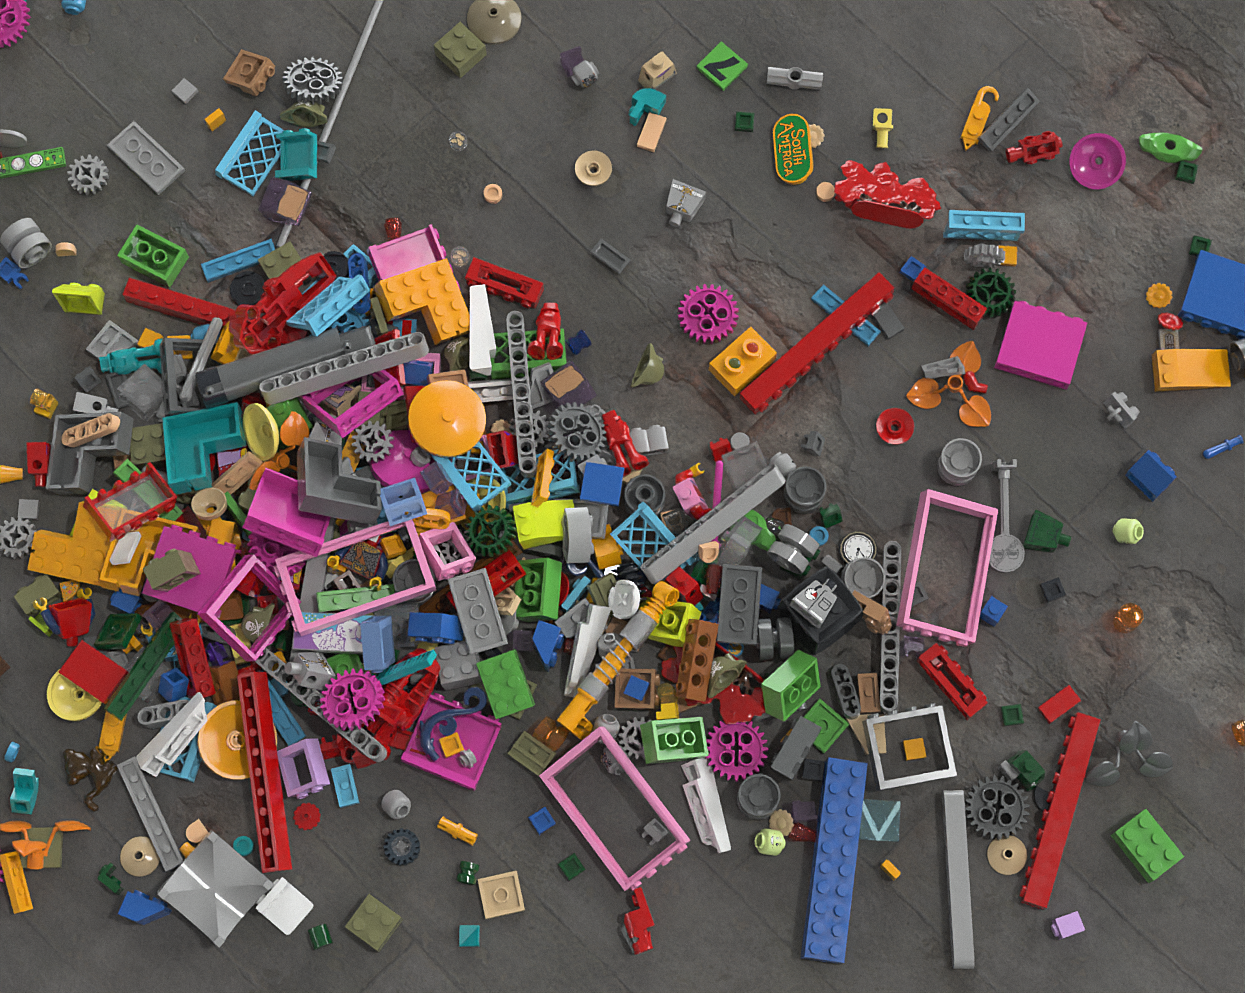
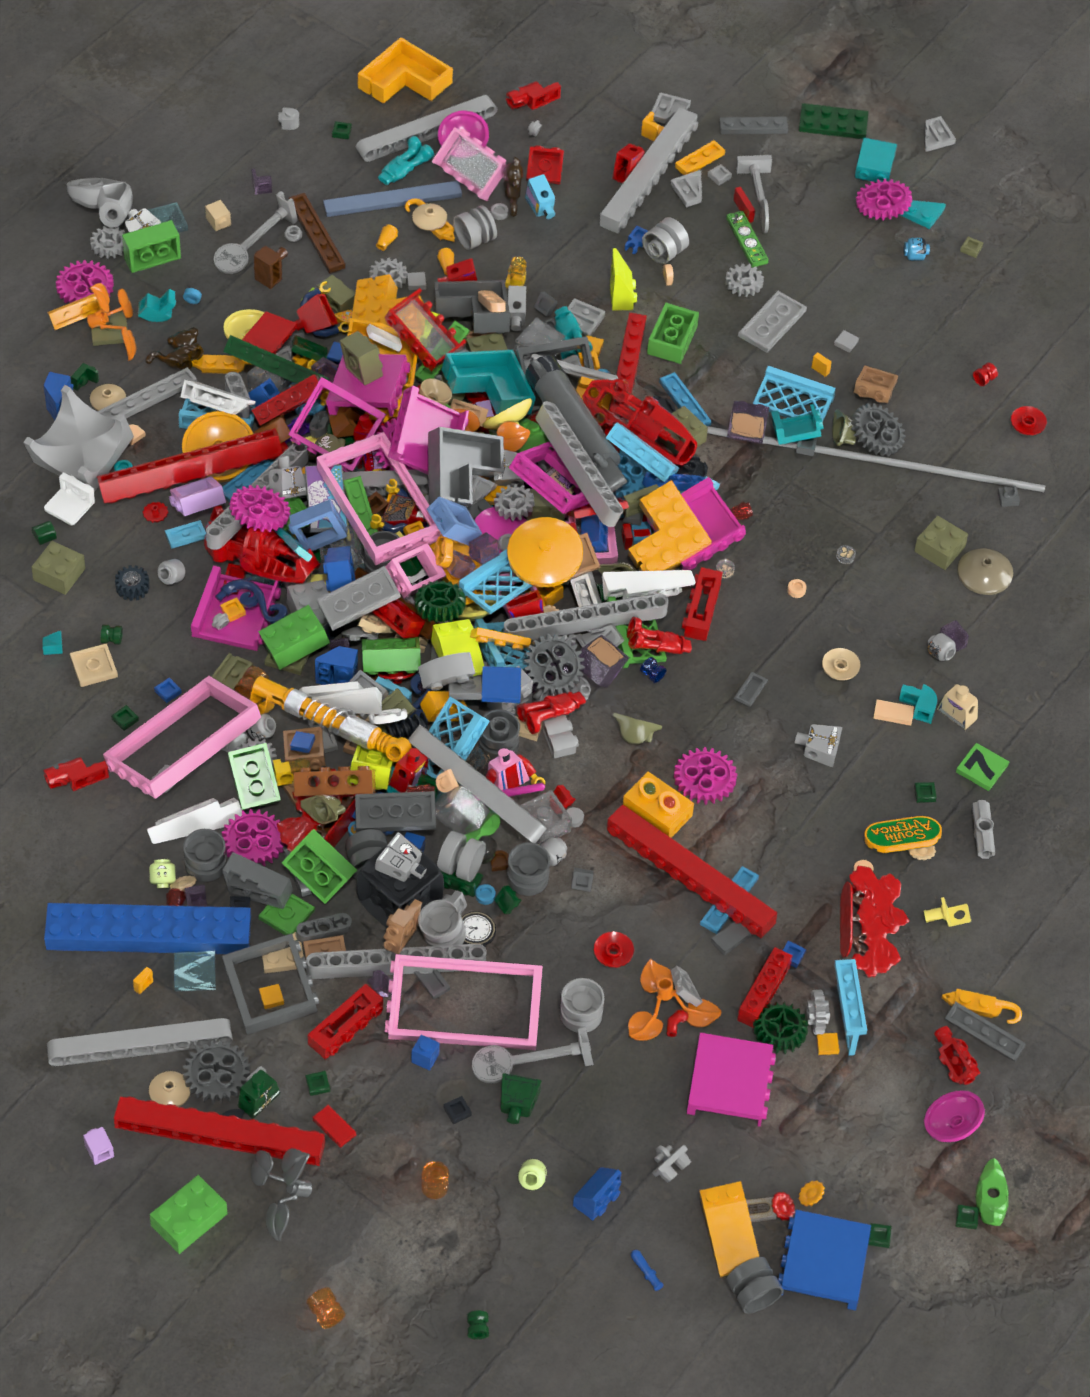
camera: 80 degrees right, 20 degrees down
light orange pin [437,816,478,846] -> none

